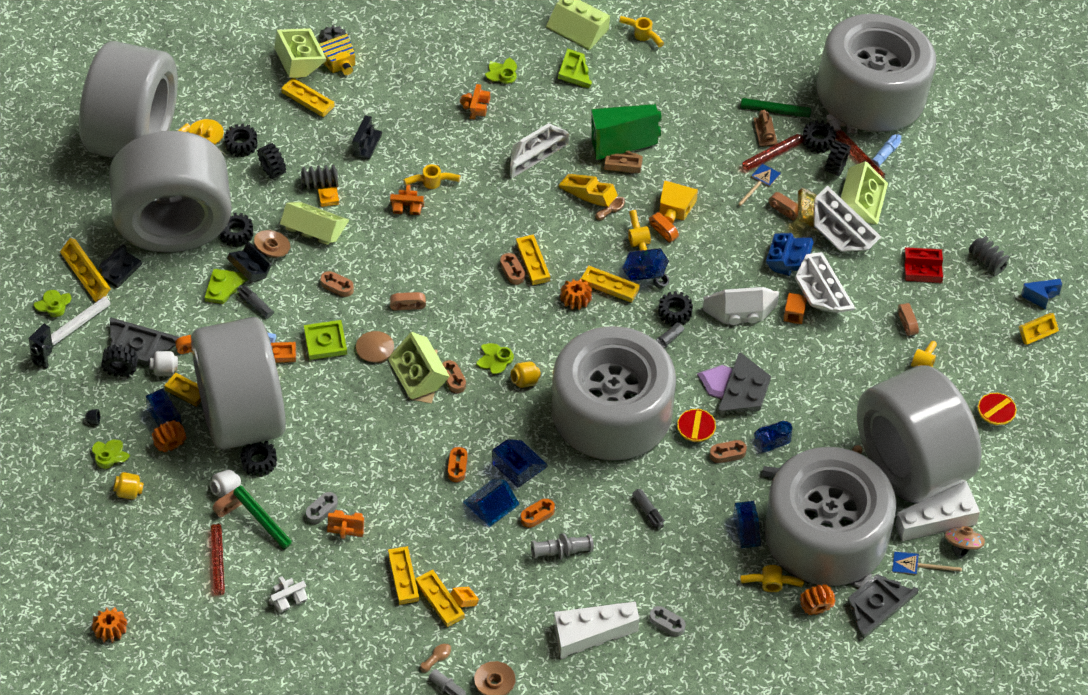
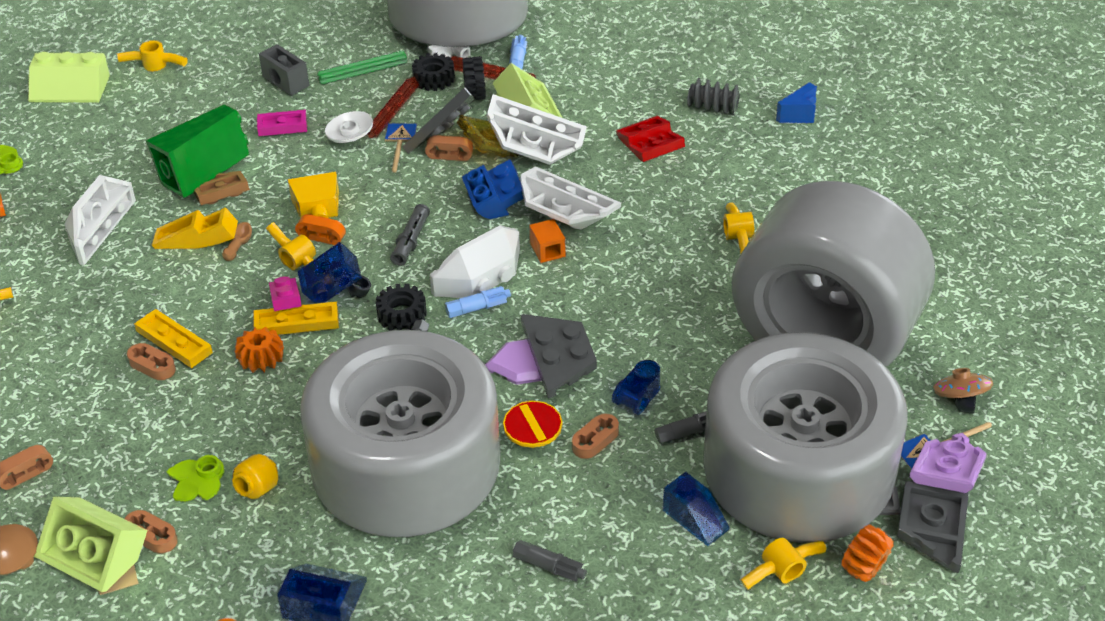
camera: 30 degrees left, 10 degrees down
lime wing [558,48,592,88] -> none
medium nougat hinge [753,110,778,146] -> none
white wedge [895,481,980,541] -> none
nougat beam [898,303,919,336] -> none
yellow plate [1018,313,1059,345] -> none
none -> dark pink plate [257,110,307,136]
none -> dark grey brick [258,44,310,96]
none -> dark pink plate [269,276,302,311]
none -> white dish [325,111,373,143]
none -> dark grey pin [390,204,430,266]
none -> dark grey wing [402,87,475,154]
none -> light blue piece [445,286,511,318]
none -> lavender tile [910,433,987,493]

